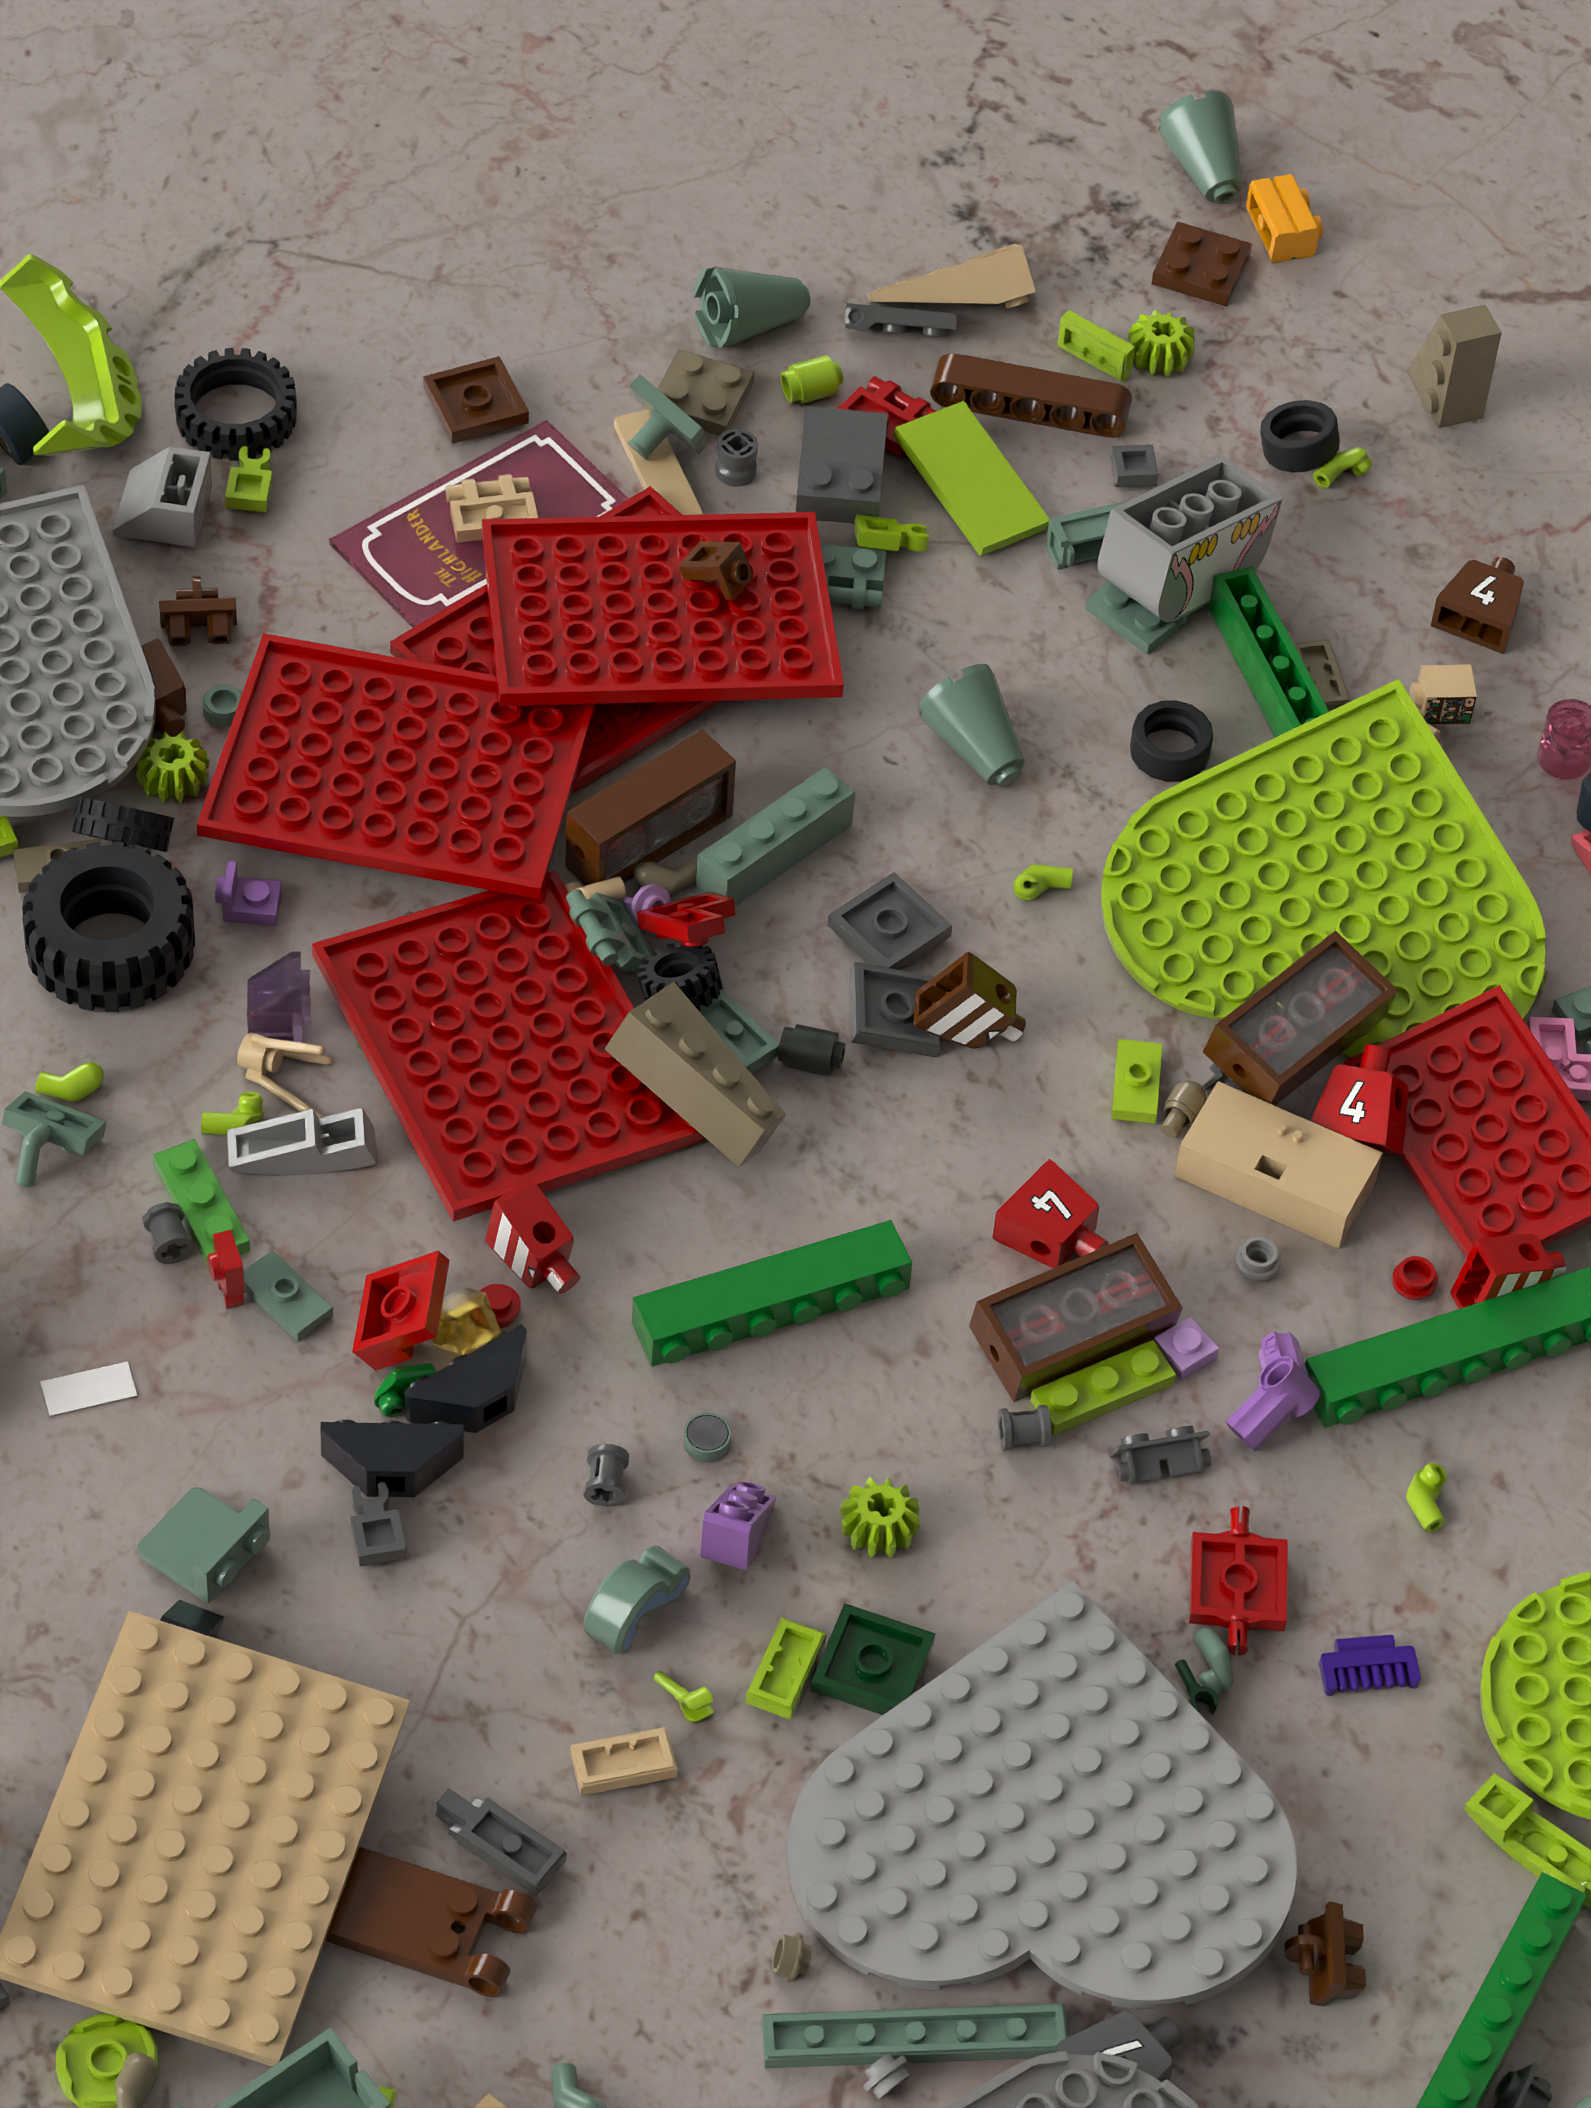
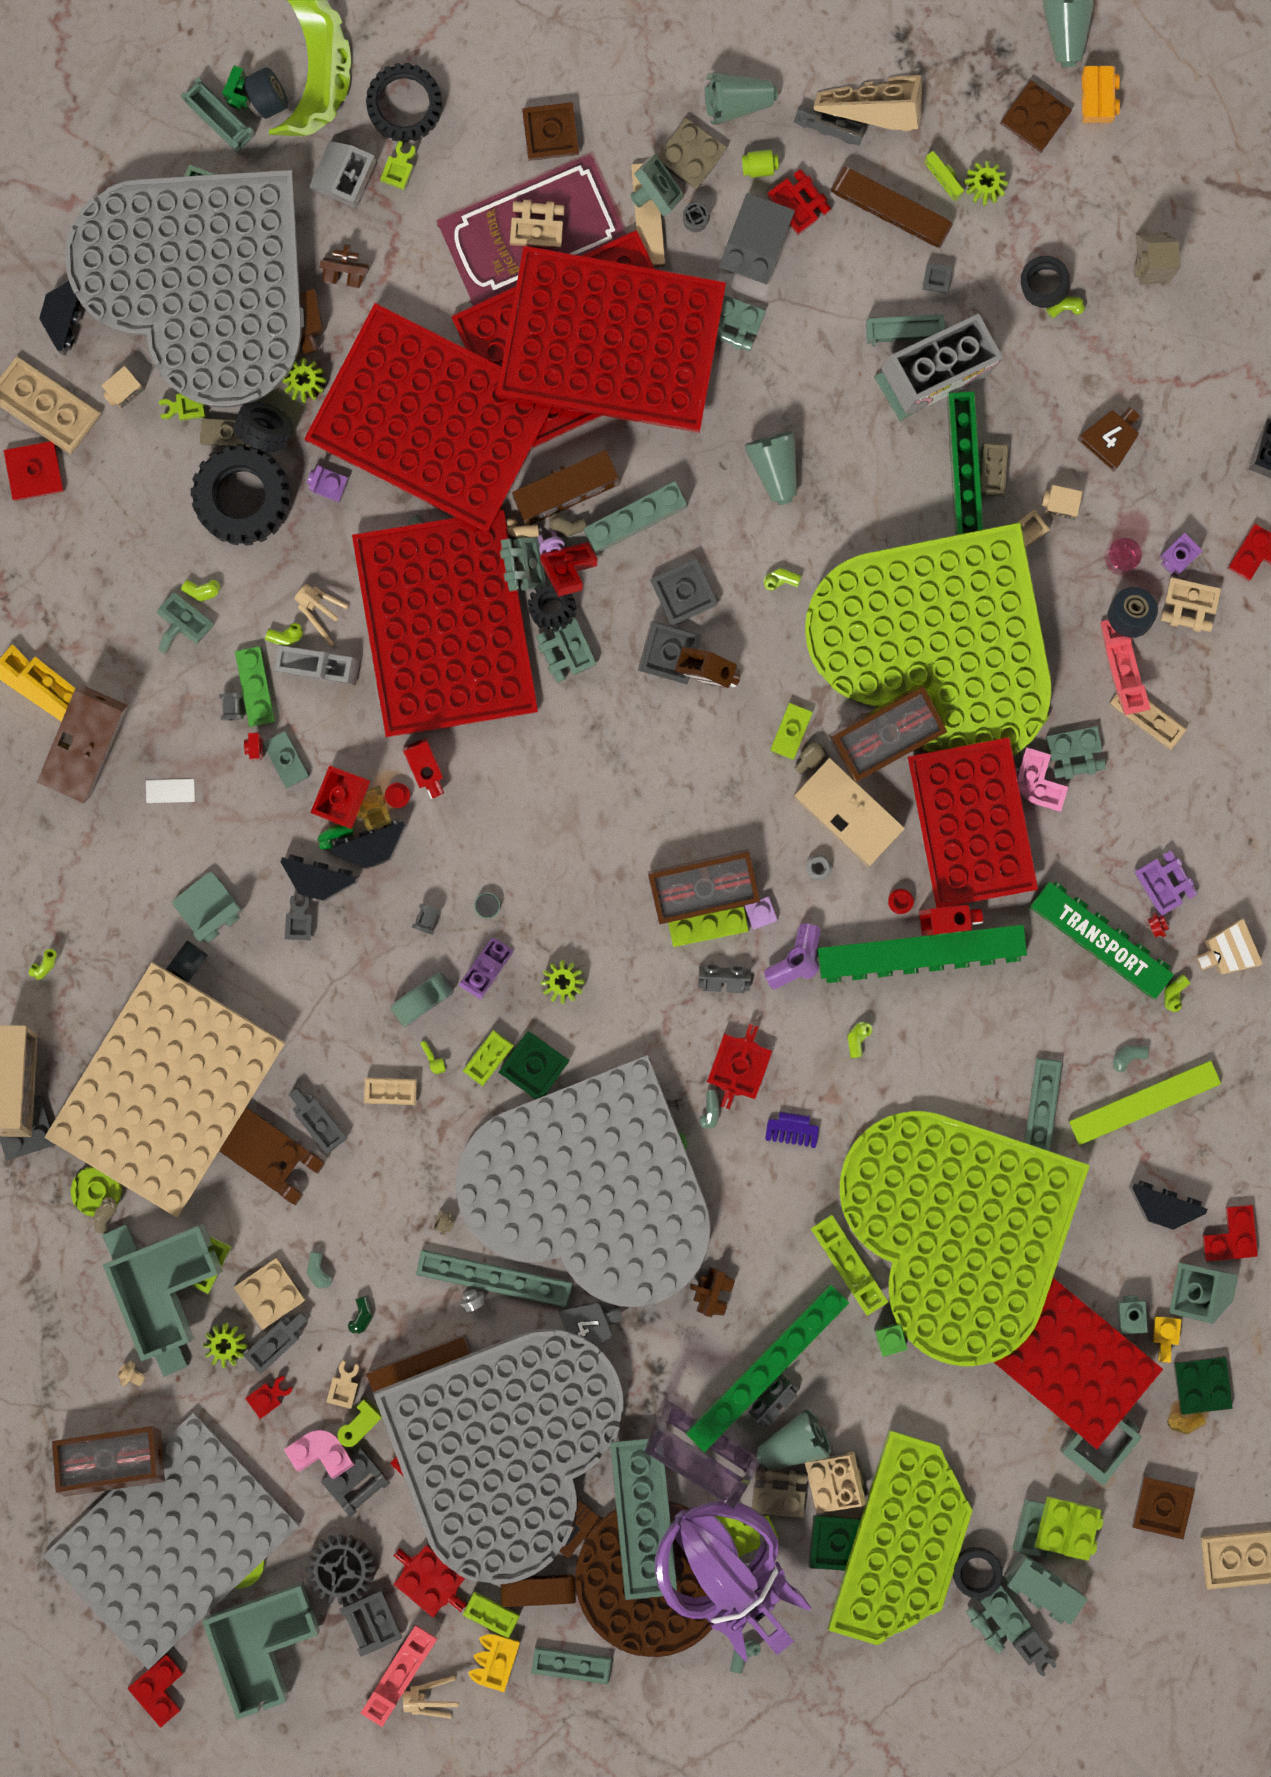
camera: 30 degrees right, 35 degrees up
sand green tile [202,685,242,727] -> none
clear purple slope [247,951,311,1042] -> none
dark tan wedge [605,982,786,1167] -> none
green brick [632,1220,912,1367] -> none
reddish brown bracket [678,542,753,600] -> none
pearl dark grey brick [778,1024,846,1076] -> none
lime plate [853,514,929,552] -> none
lime tile [893,401,1049,557] -> none
red torso [992,1159,1109,1269] -> none
dark grey bush [998,1405,1052,1451] -> none
black tyre [1130,700,1213,782] -> none
dark green hand [1175,1659,1219,1715] -> none
red torso [1311,1044,1408,1156] -> none

